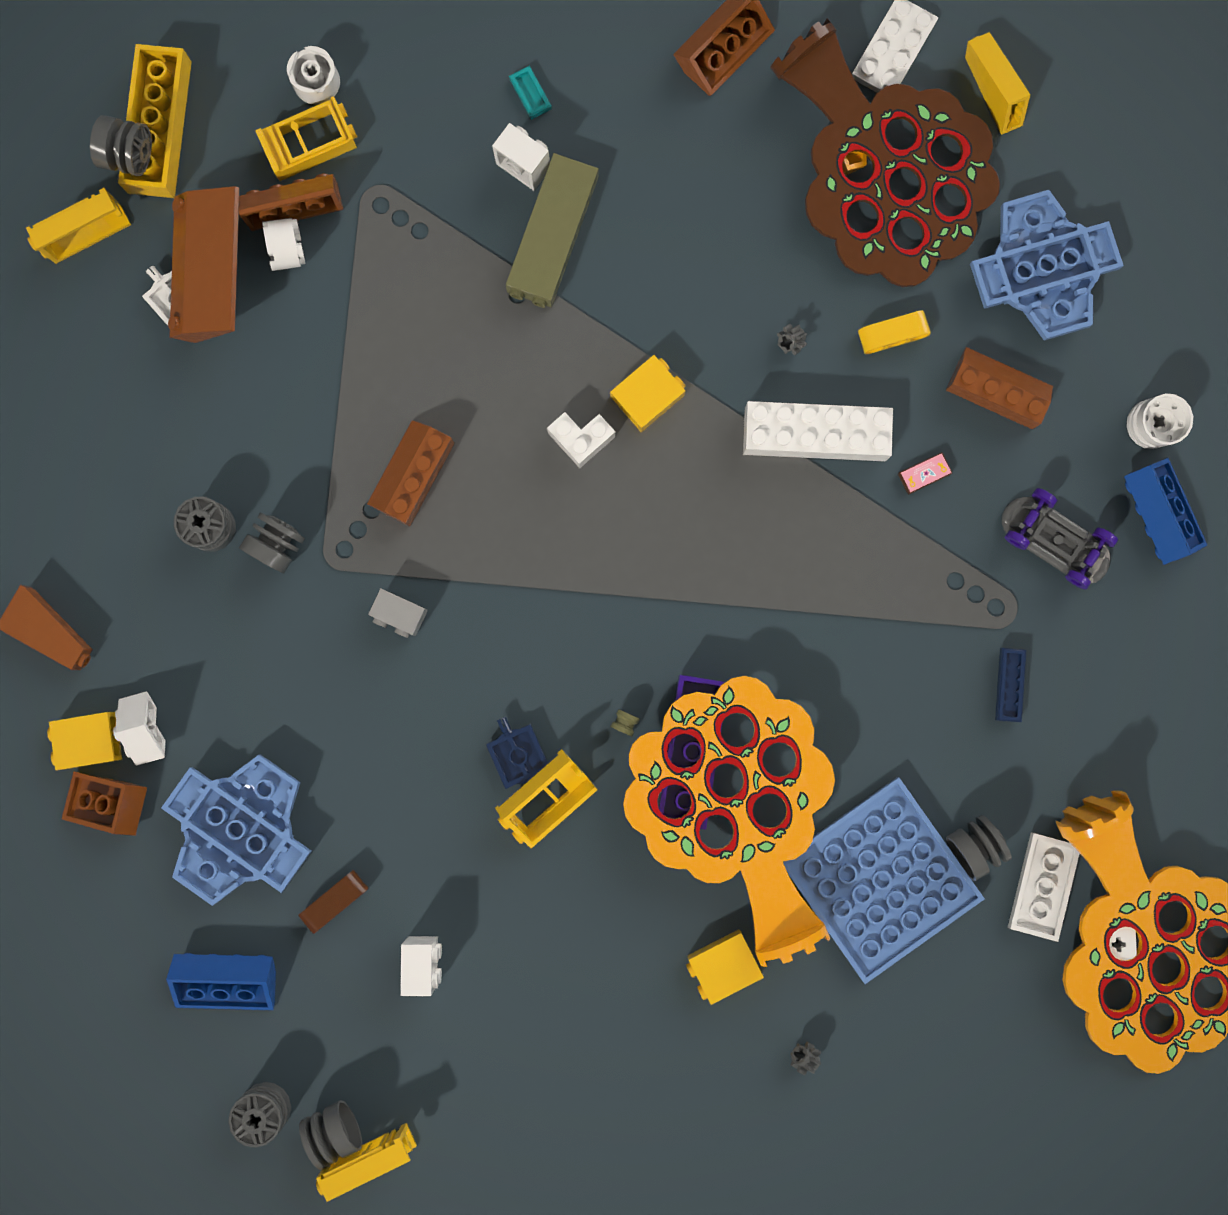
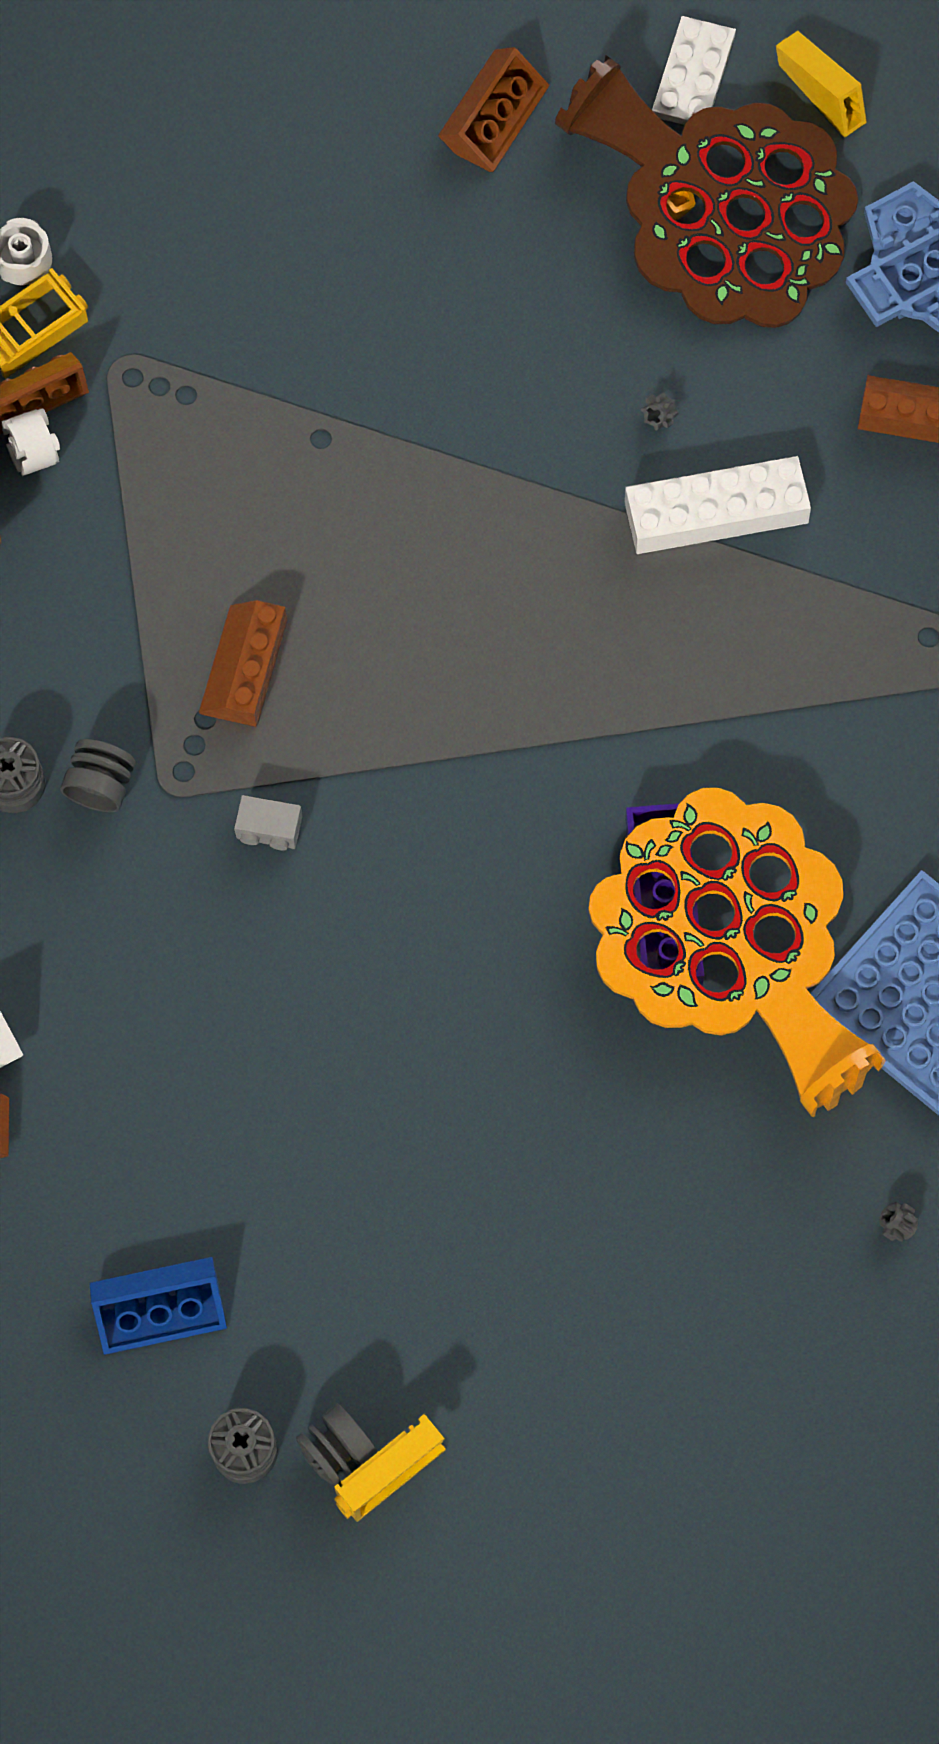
camera: 10 degrees left, 15 degrees down
medium blue plate [161,755,312,906] -> none
reddish brown beam [298,870,369,935] -> none
white brick [401,936,442,996] -> none
dark blue plate [486,717,548,789] -> none
white brick [492,123,550,191] -> none
yellow door [495,749,597,848] -> none
olive brick [506,153,599,308] -> none
teal tile [509,65,552,120] -> none
white brick [547,412,615,468] -> none
yellow brick [610,355,685,432] -> none
olive wheel [610,709,640,737] -> none
yellow brick [686,929,764,1005] -> none
yellow beam [858,310,931,354] -> none
bright pink tile [898,452,953,495] -> none

